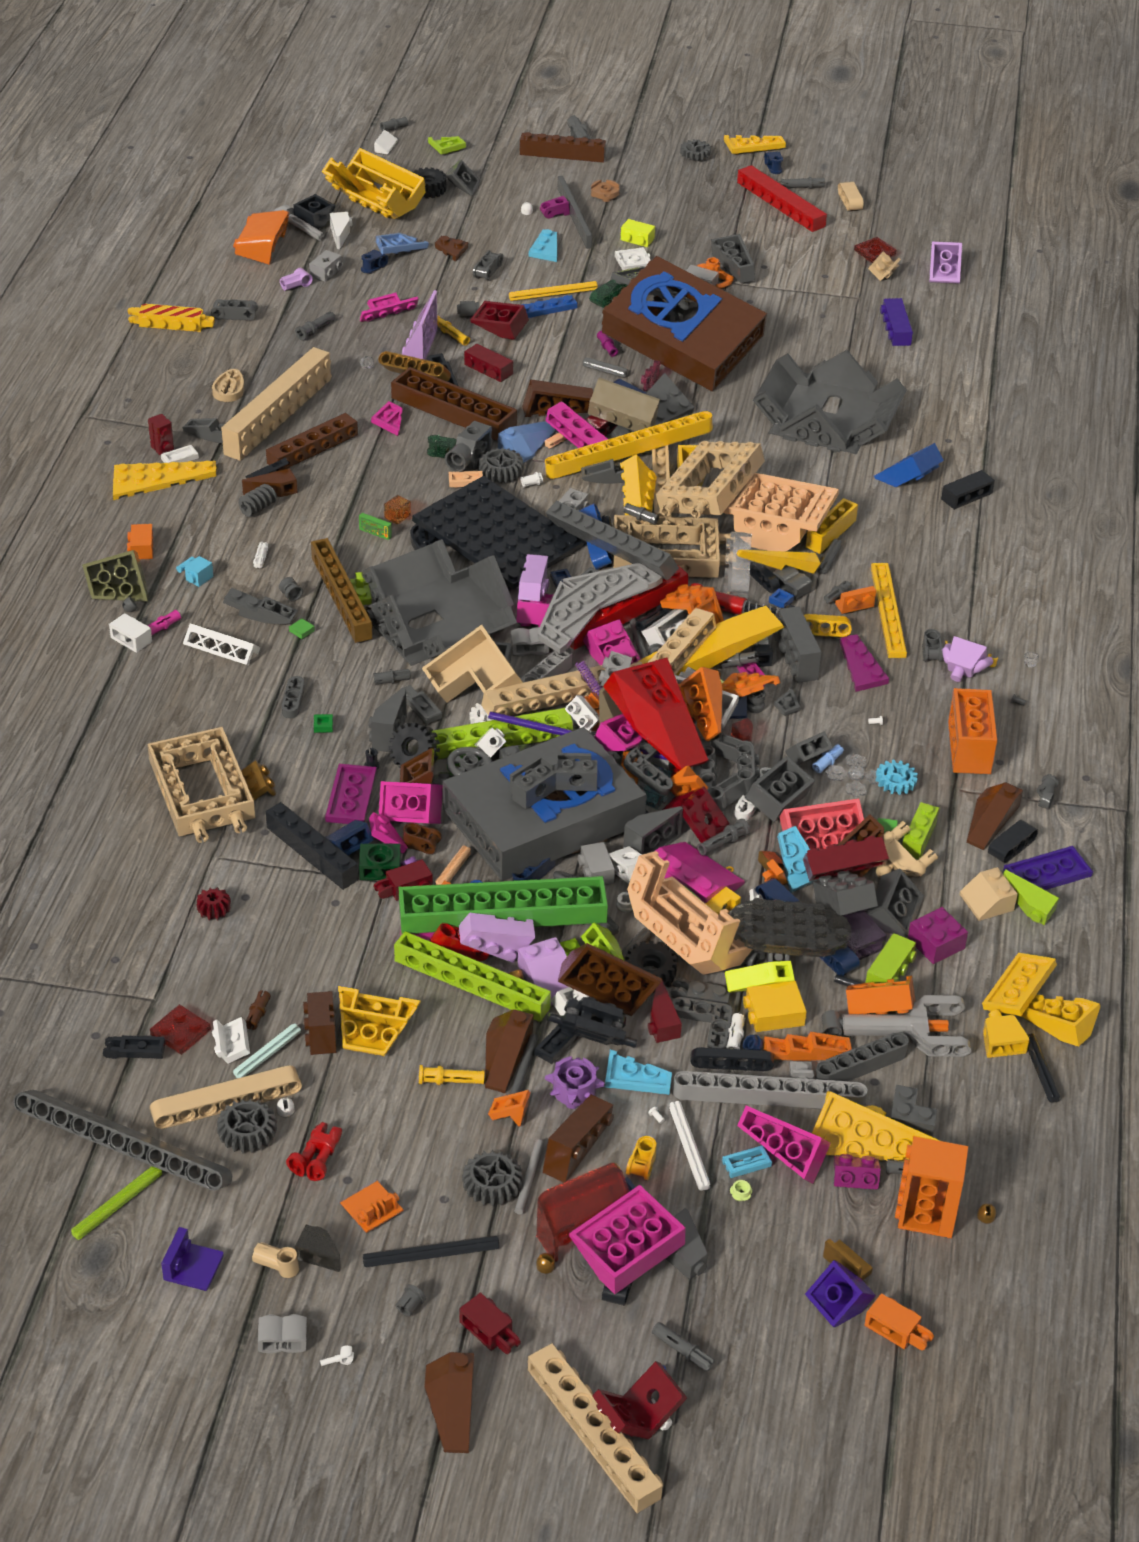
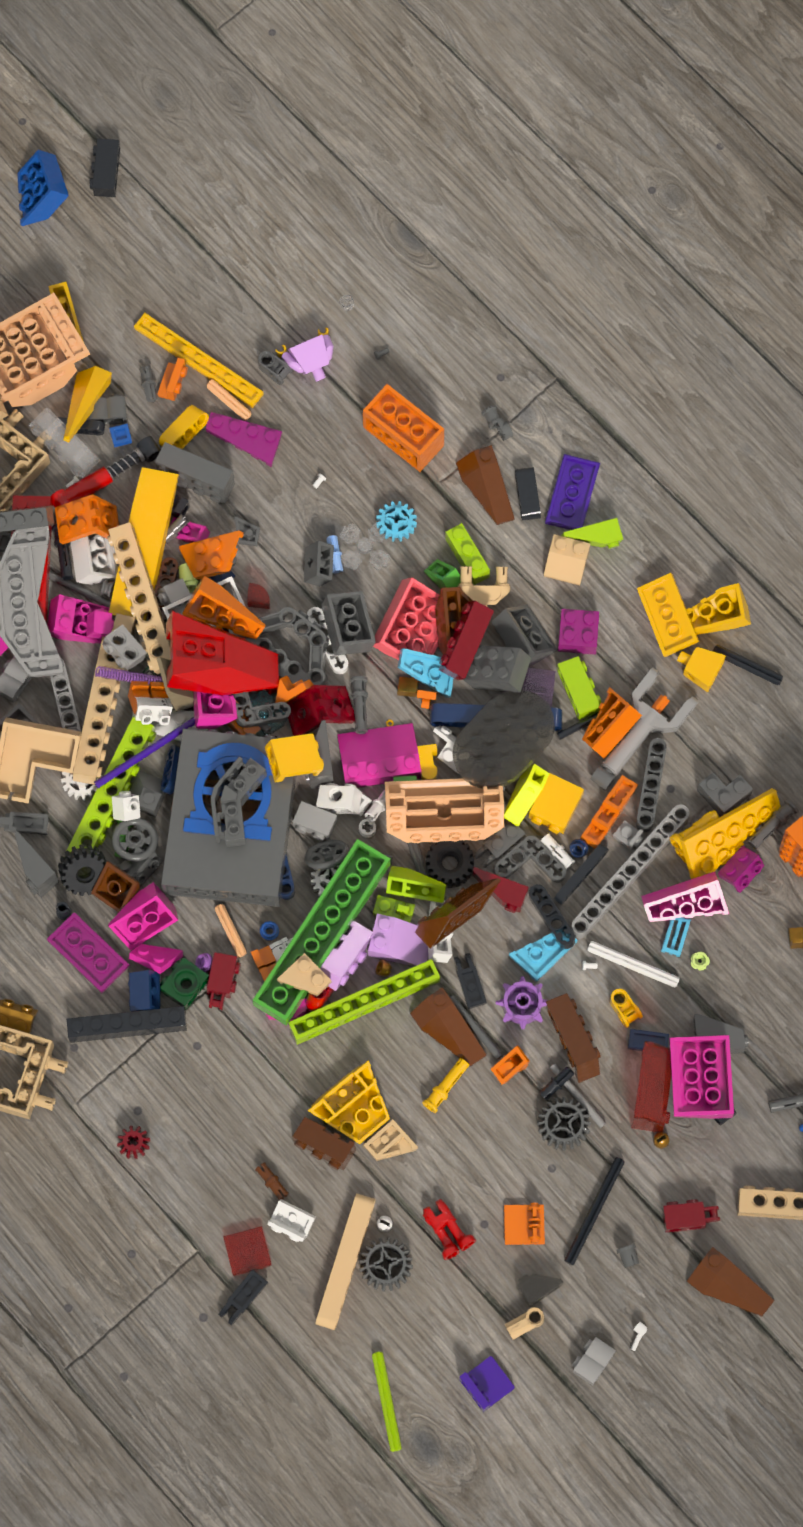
camera: 50 degrees left, 30 degrees up
dark grey beam [13,1090,233,1191] -> none
light aqua axle [233,1024,301,1079] -> none
reddish brown piece [403,823,442,854] -> none
black piece [547,997,637,1048] -> none
dark grey axle [818,539,842,574] -> none
none -> light nougat axle [207,379,251,421]
none -> yellow panel [265,733,324,782]
none -> tan wing [277,953,332,996]
none -> tan wing [363,1119,418,1161]
none -> black beam [529,884,575,949]
none -> black axle [539,1066,574,1100]

